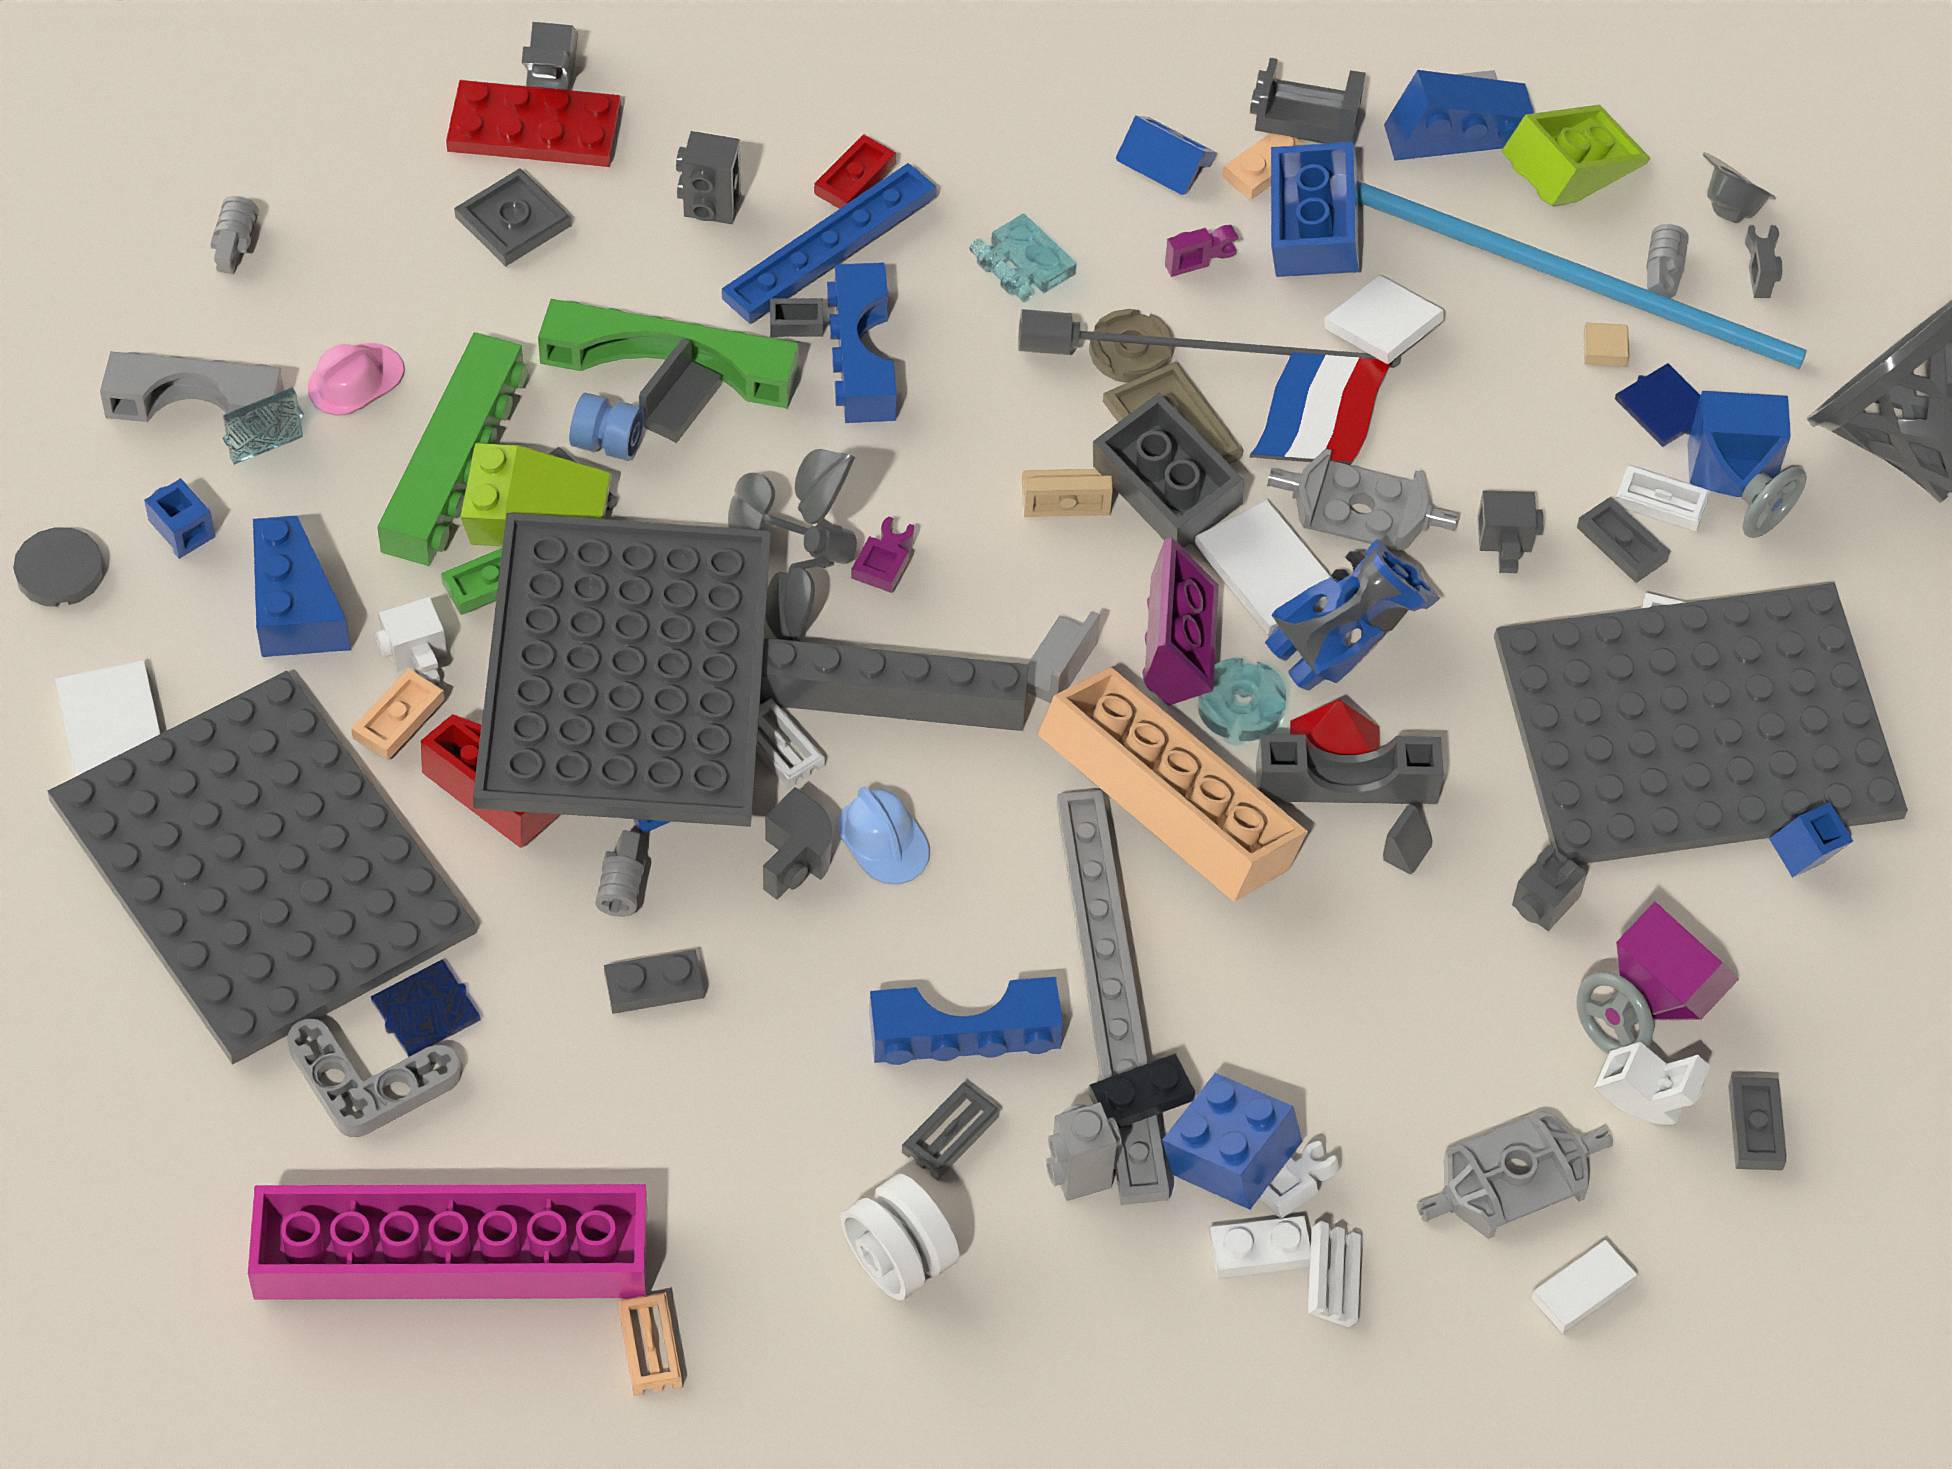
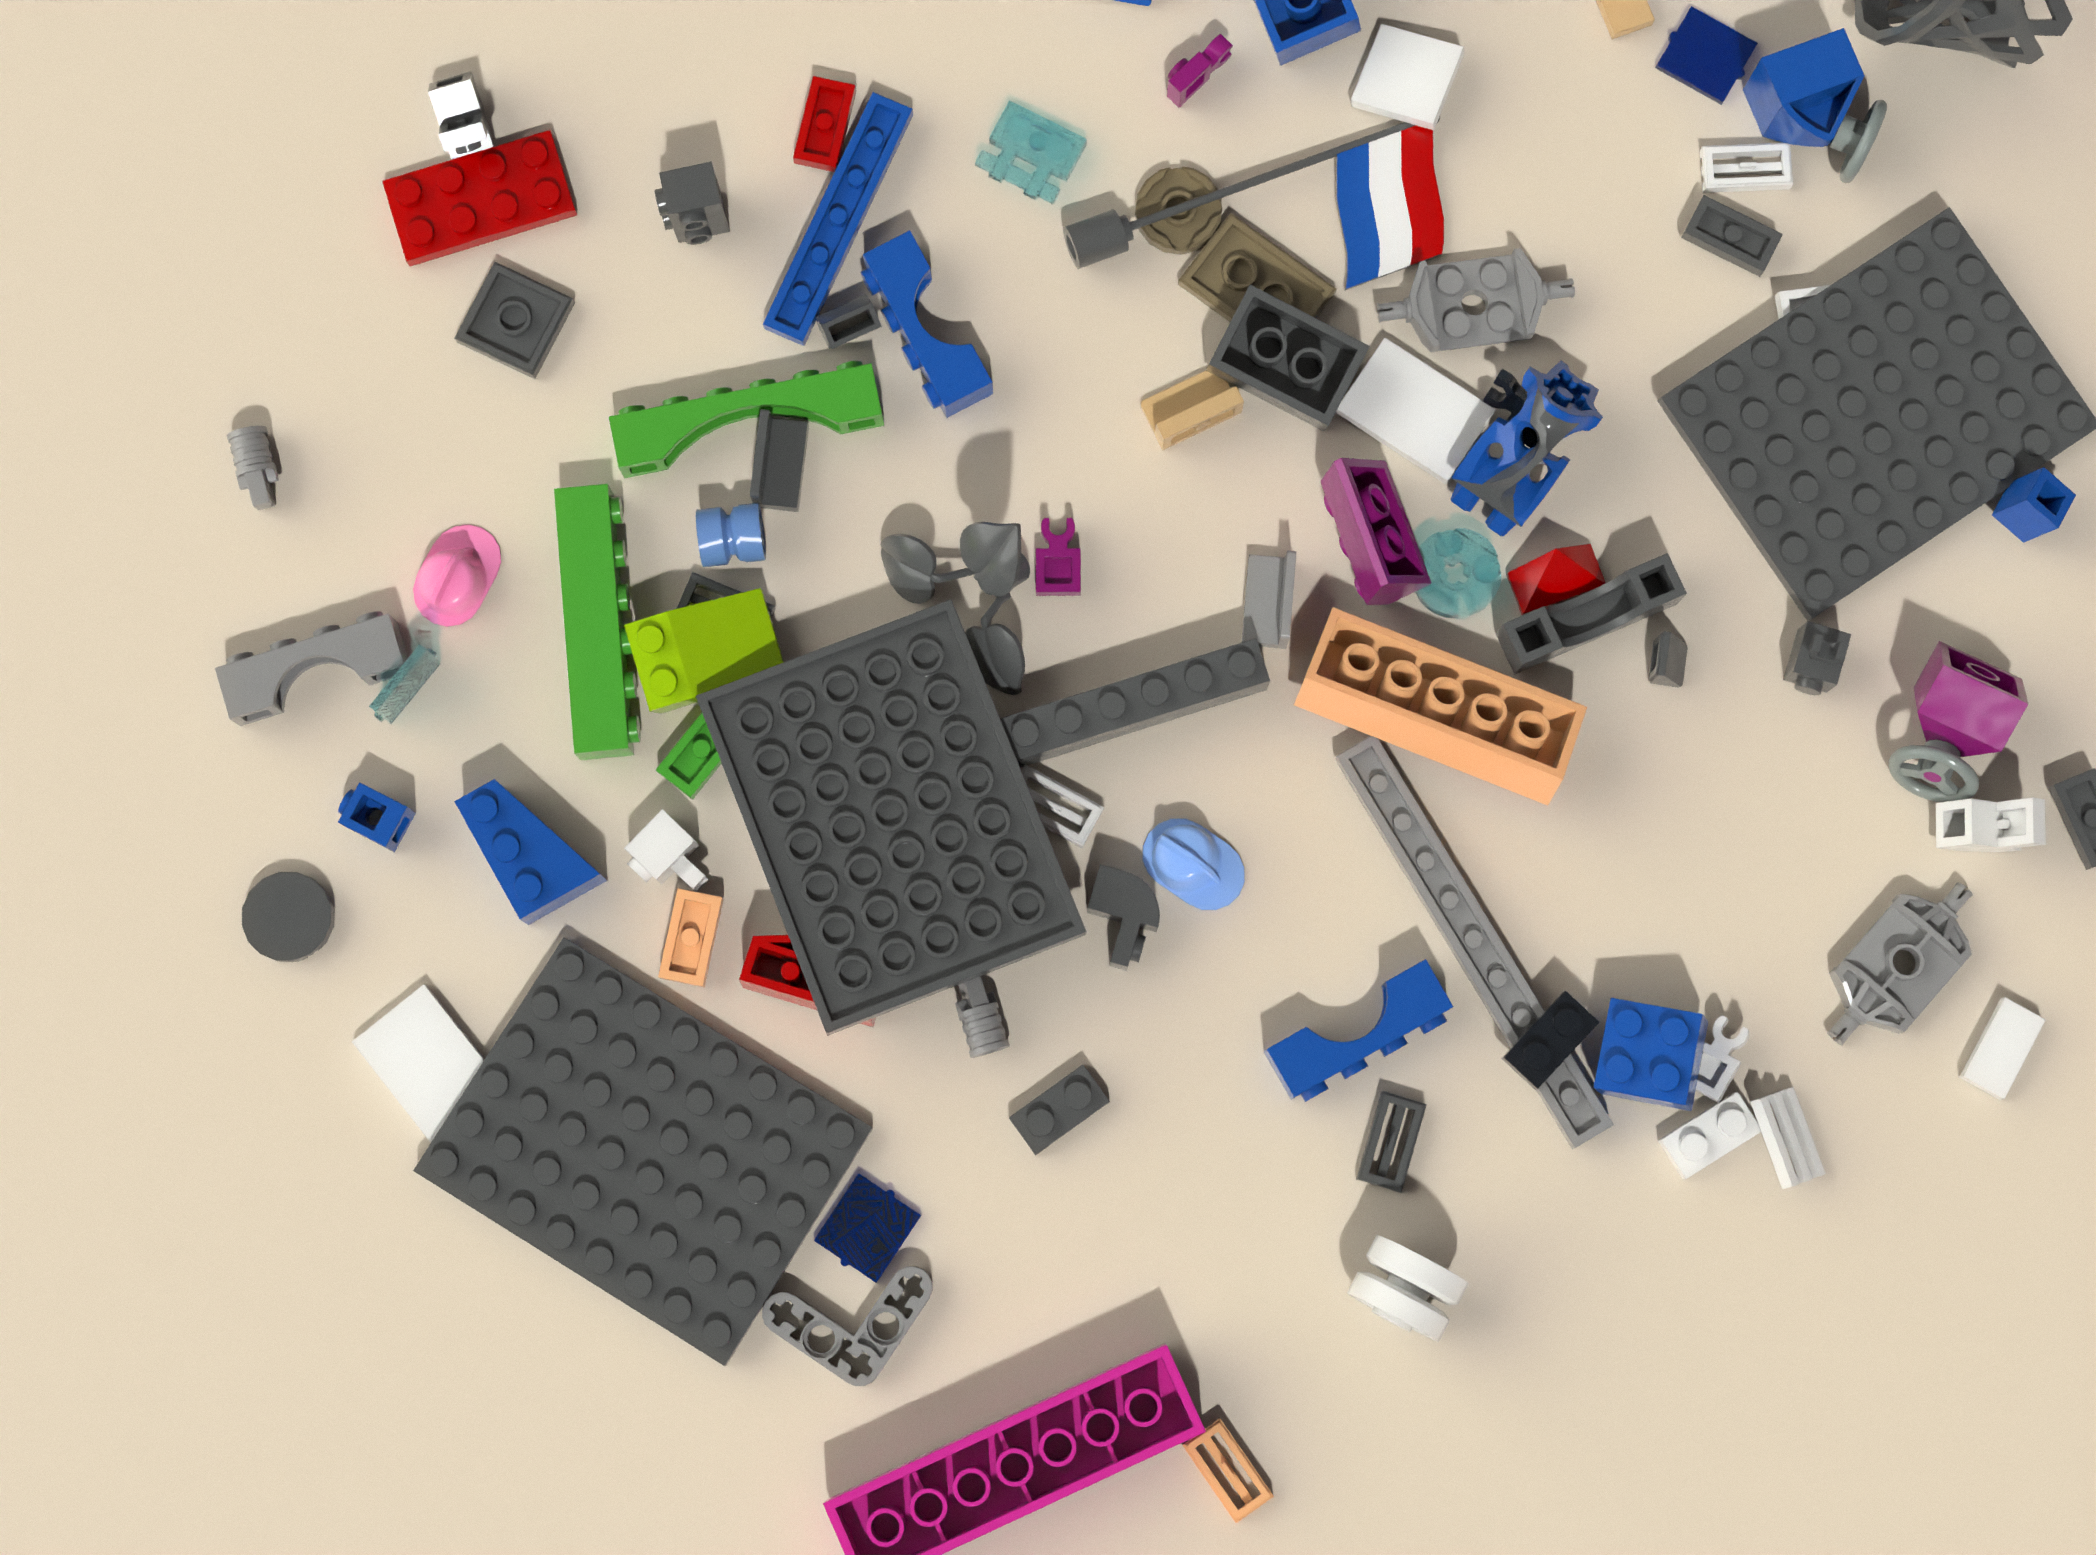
camera: 20 degrees left, 25 degrees up
light grey brick [1046,1102,1121,1201] -> none
dark grey brick [1477,490,1543,573] -> none

